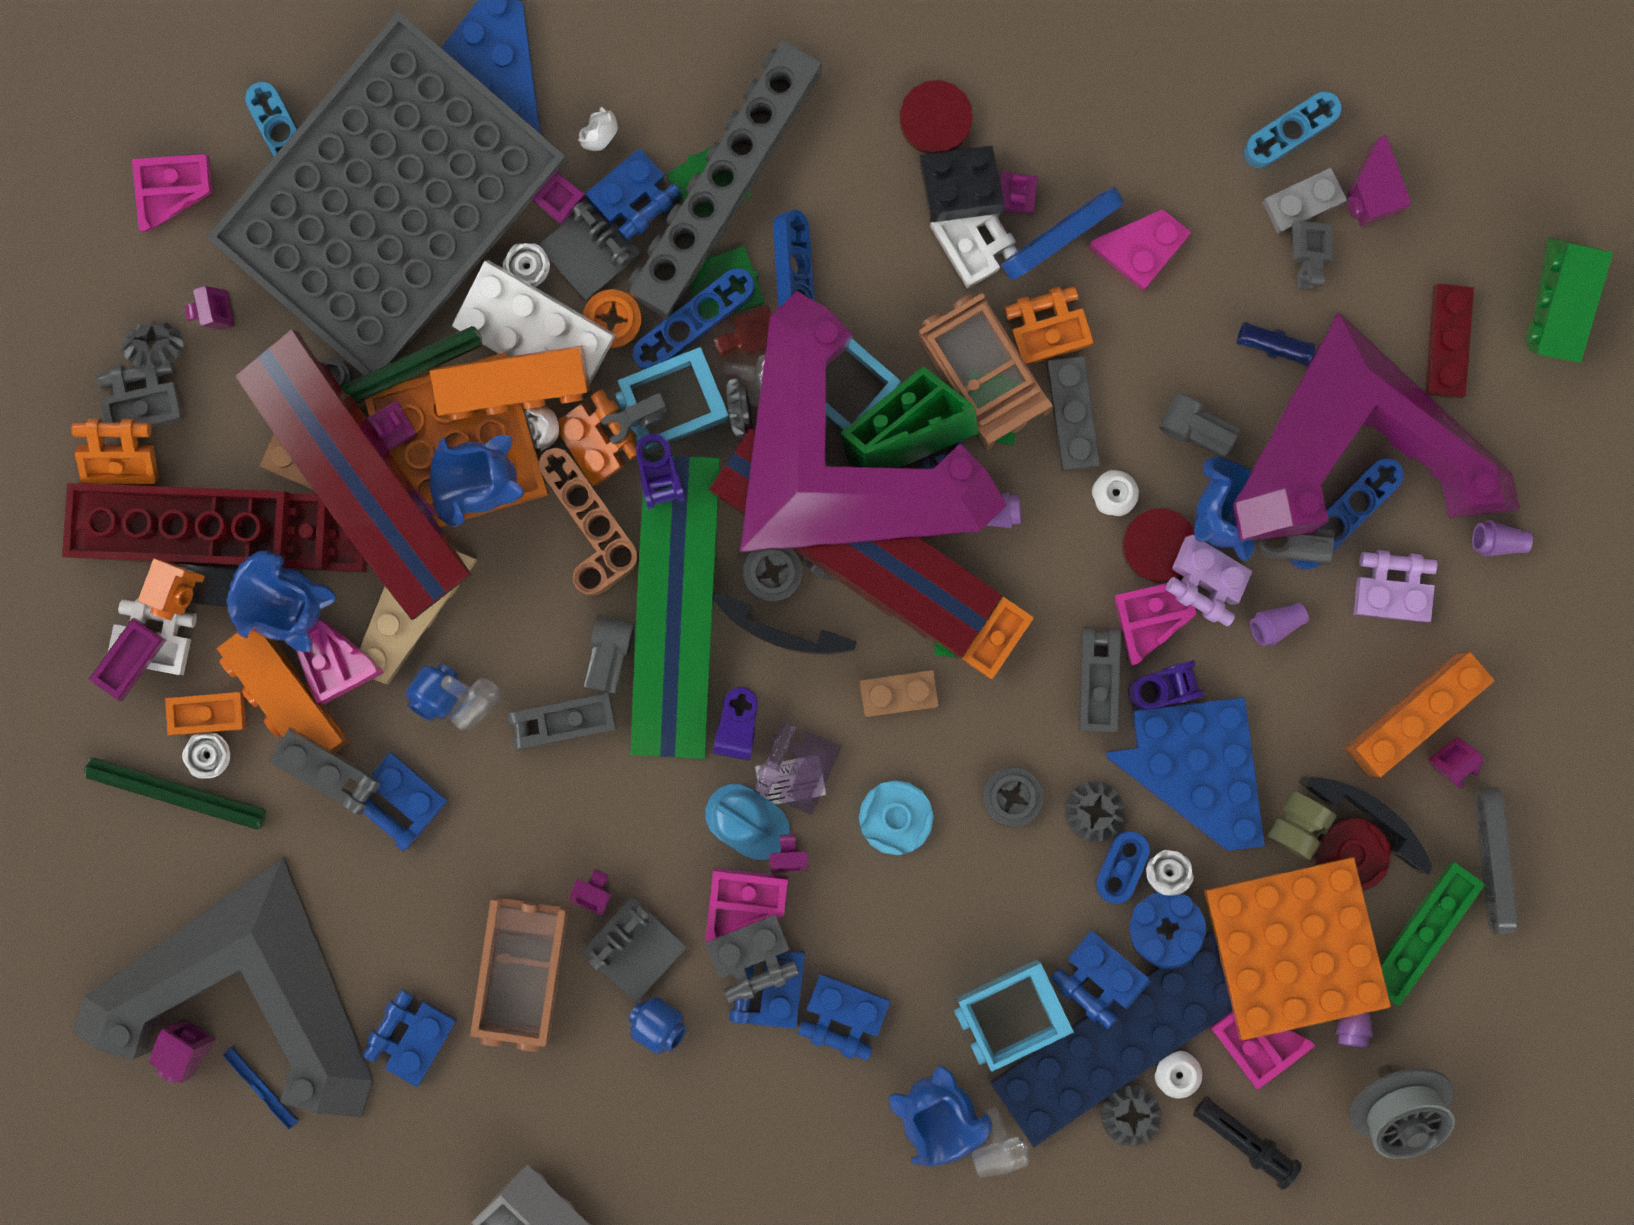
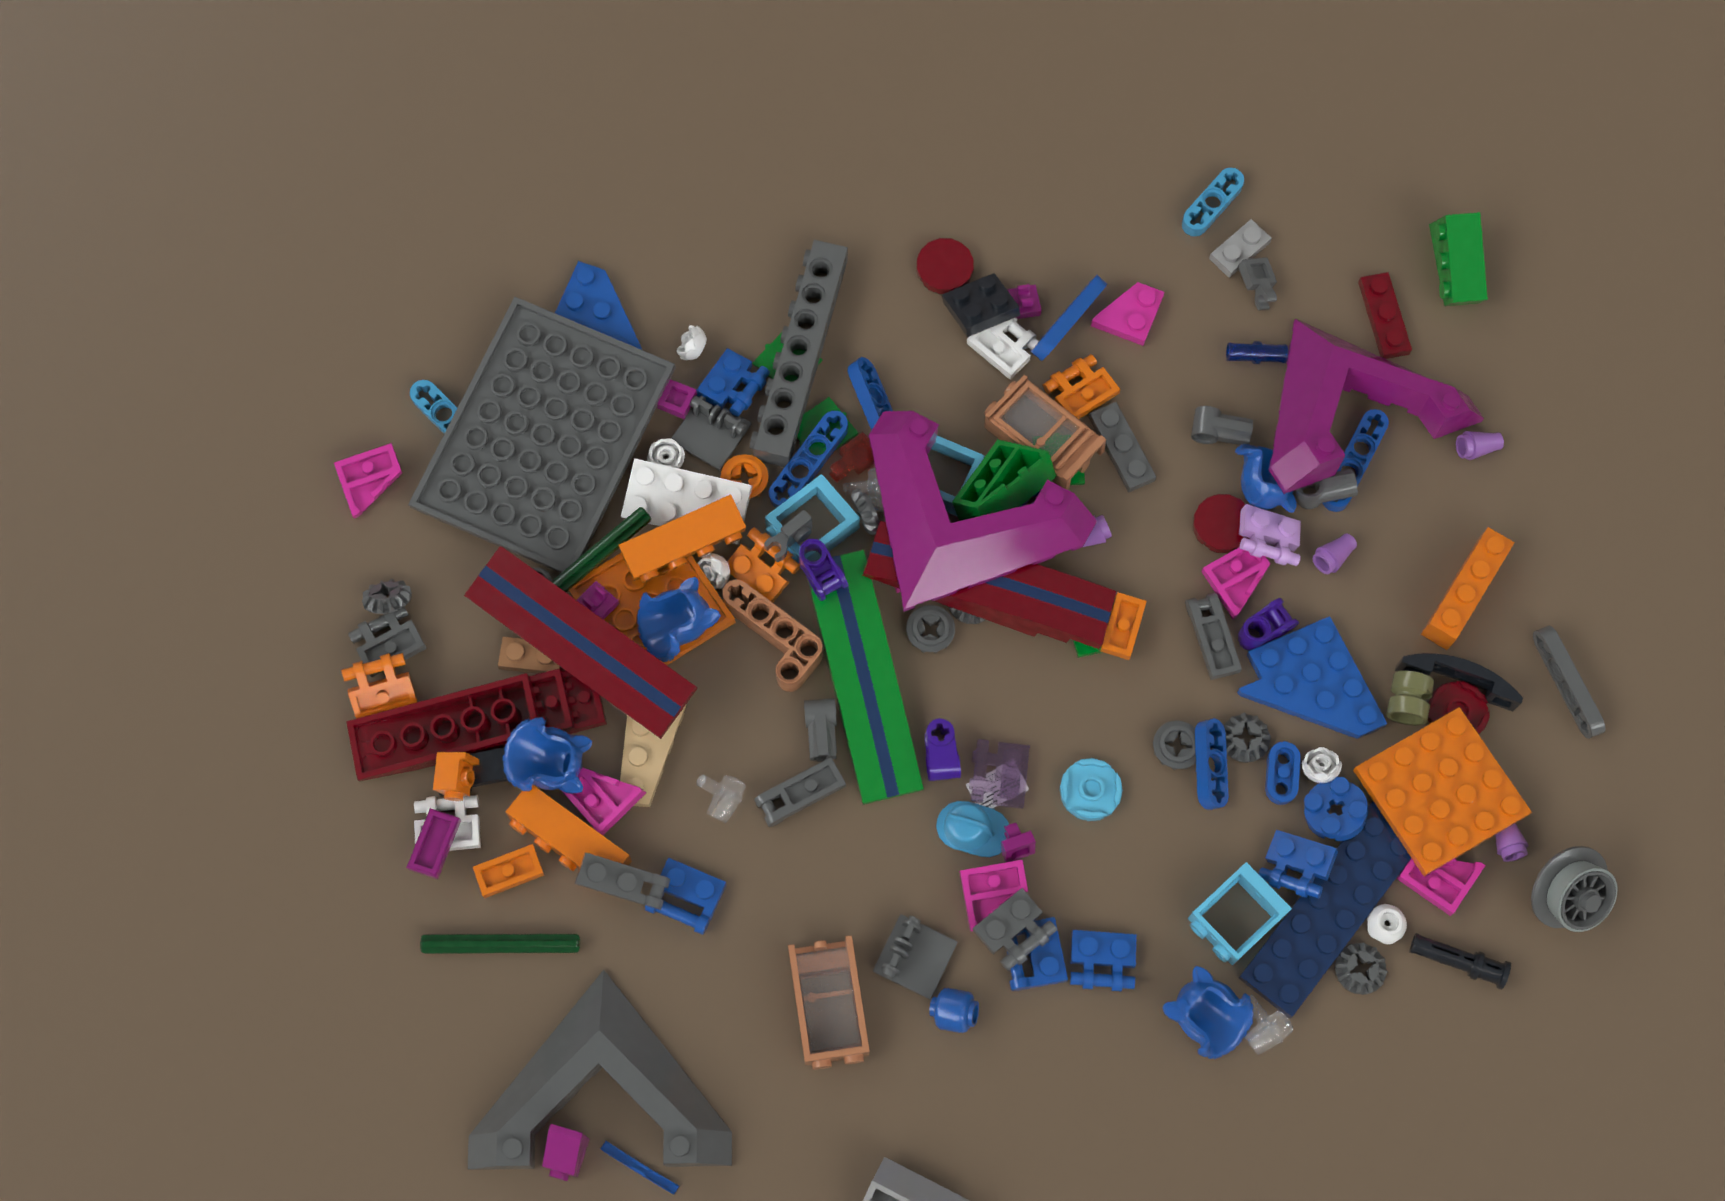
camera: 15 degrees left, 15 degrees down
white plate [182,732,231,778] -> none
magenta tile [184,286,235,330] -> none
blue plate [362,989,458,1087] -> none
blue head [406,664,462,721] -> none
magenta tile [569,869,611,917] -> none
black slope [713,592,857,655] -> none
medium nougat plate [859,670,939,718] -> none
white plate [1092,470,1139,516] -> none
magenta slope [1347,135,1412,227] -> none
lavender plate [1353,550,1438,623] -> none
green plate [1380,861,1485,1007] -> none
magenta tile [1428,737,1484,788] -> none
none -> blue beam [1195,718,1229,810]

